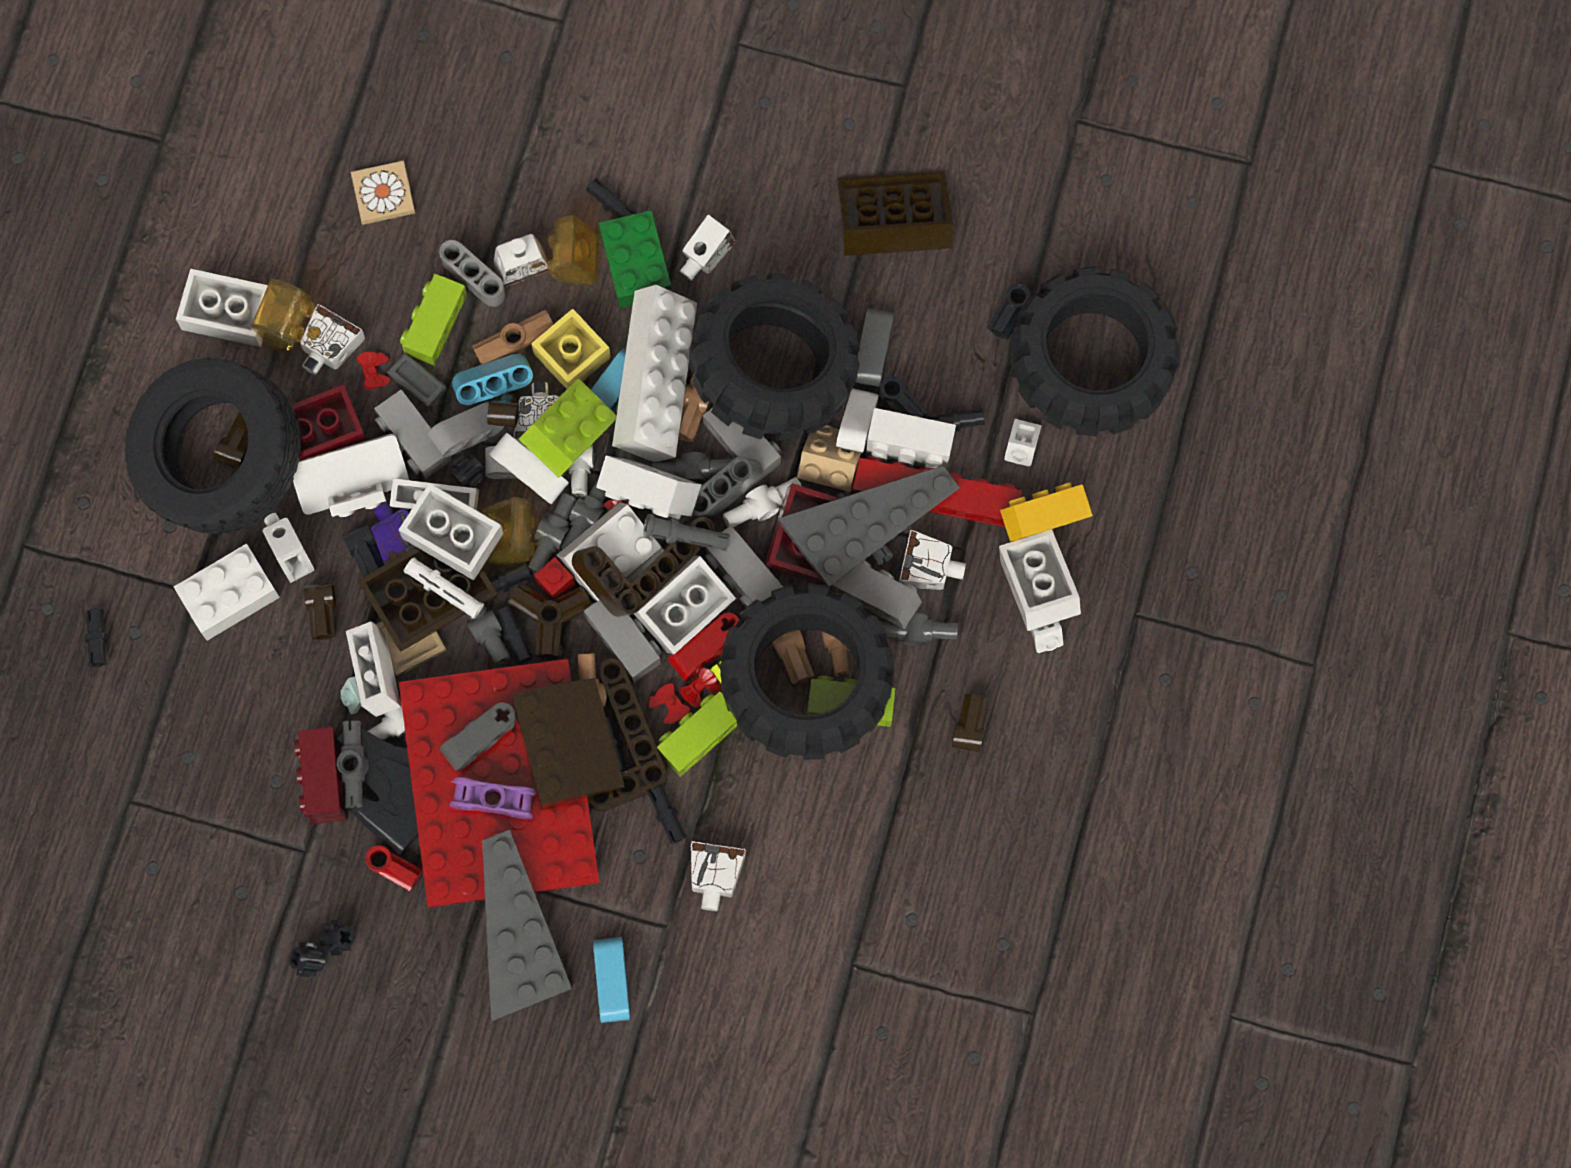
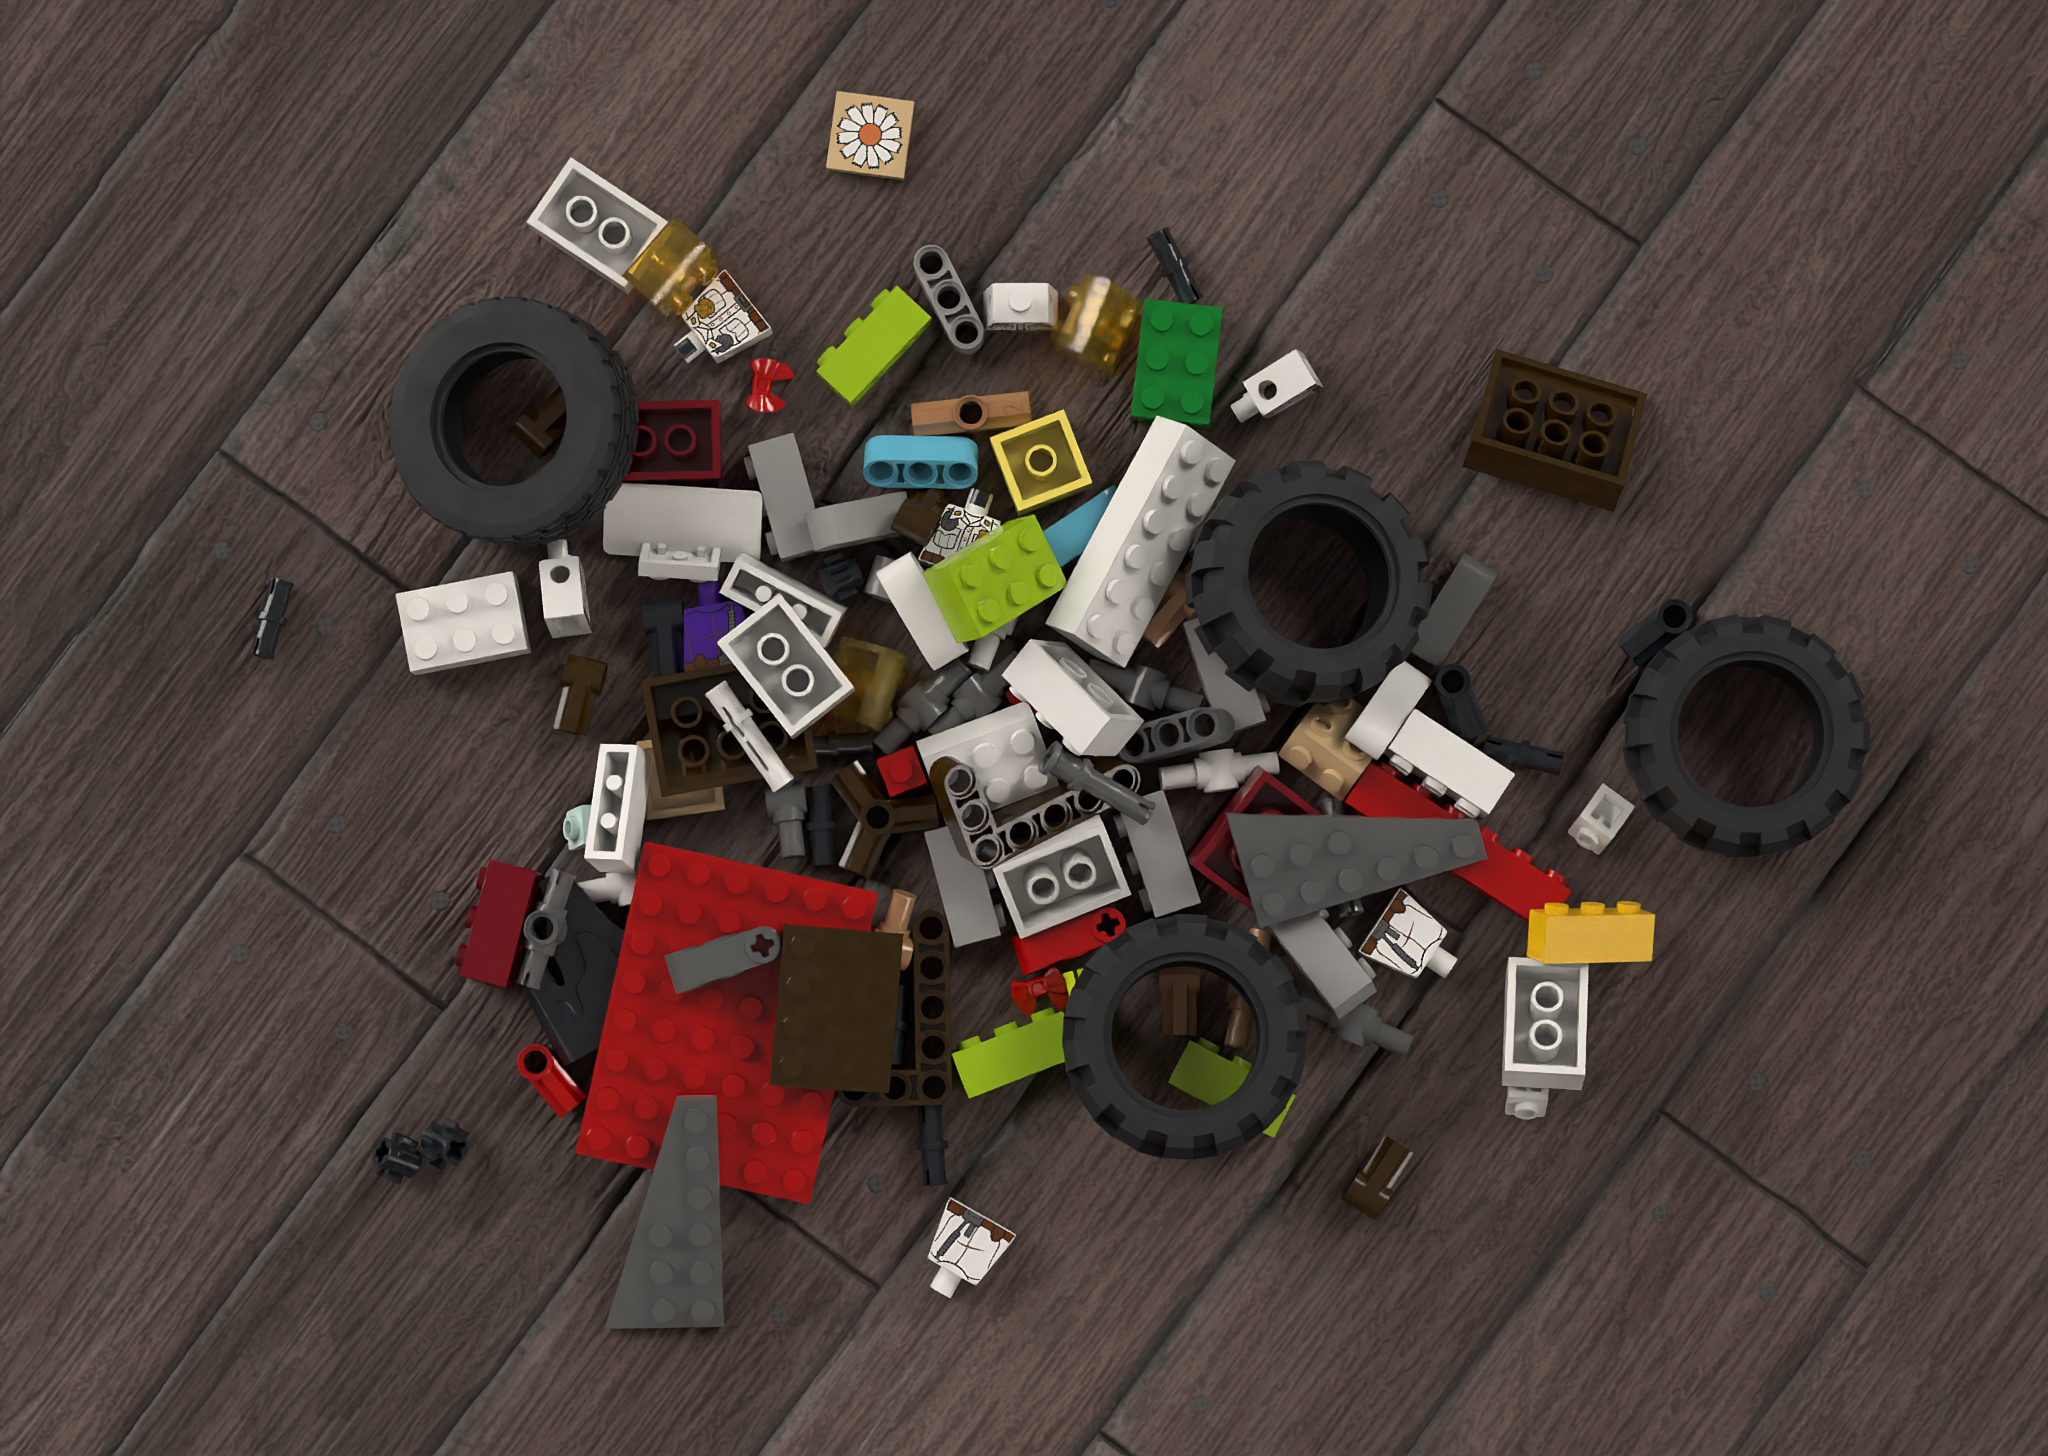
camera: 25 degrees right, 10 degrees up
dark grey tile [387,353,447,409] -> none
medium lavender piece [449,777,537,819] -> none
medium azure beam [593,937,630,1023] -> none
red piece [649,683,691,724] -> none

